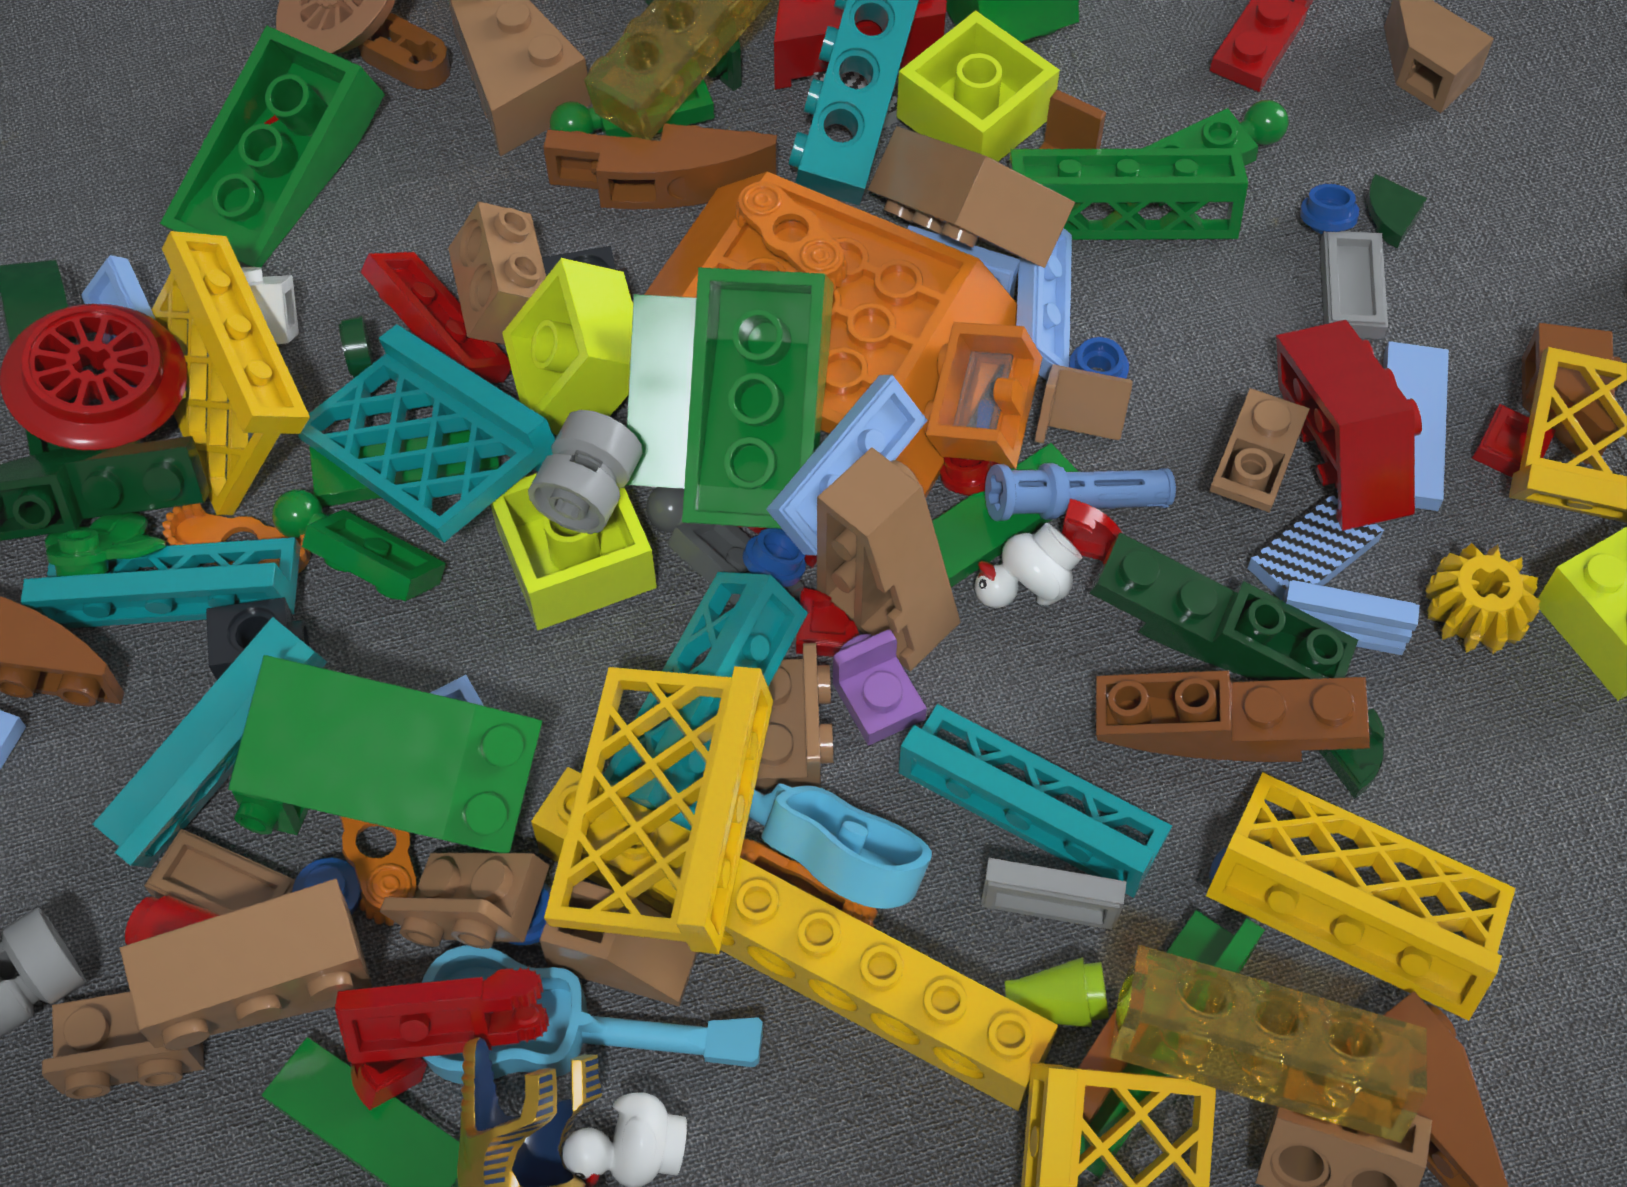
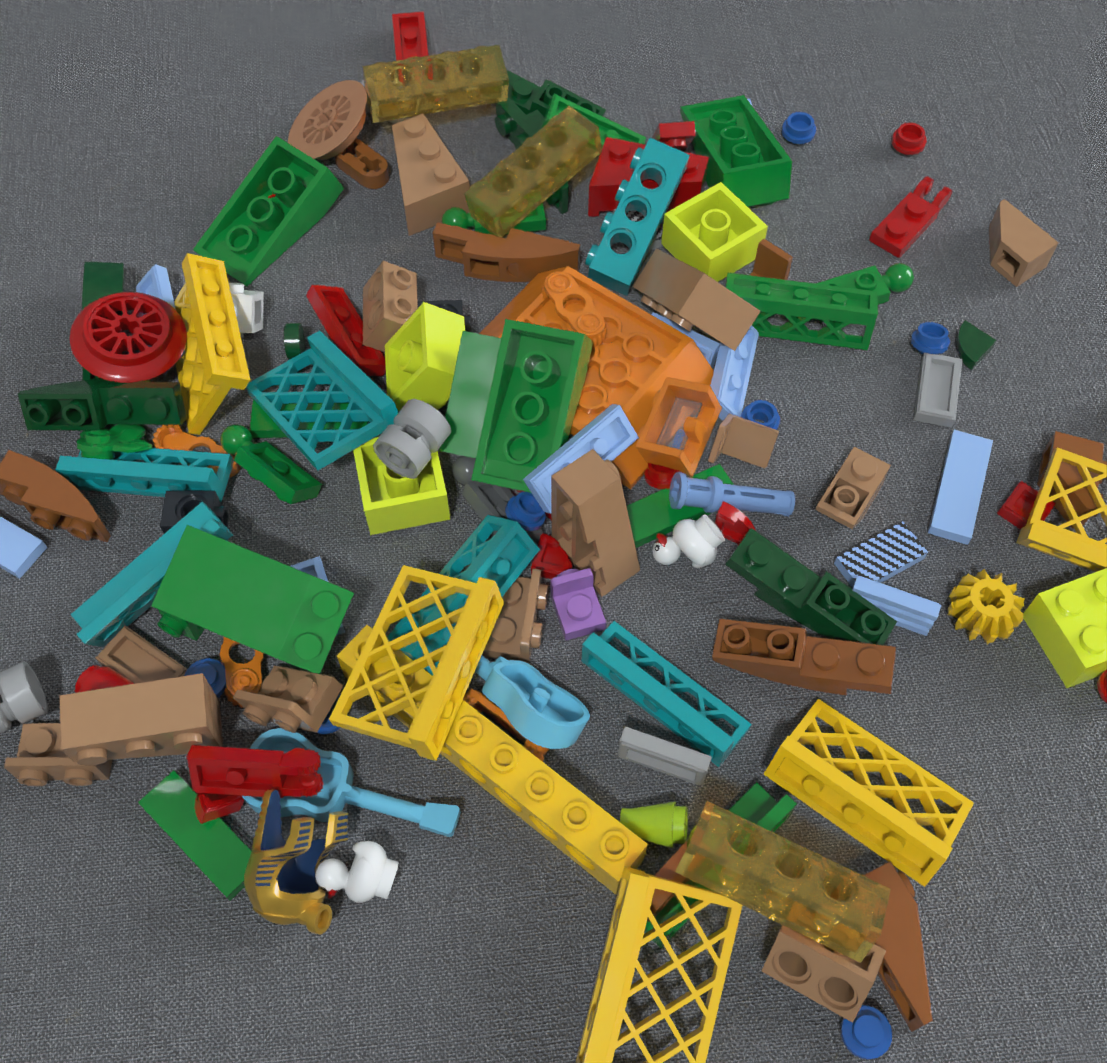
camera: 10 degrees right, 0 degrees up
medium nougat slope [539,881,698,1007] -> none
red wedge [1276,320,1422,531] -> none
dark green tile [1318,708,1385,799] -> none

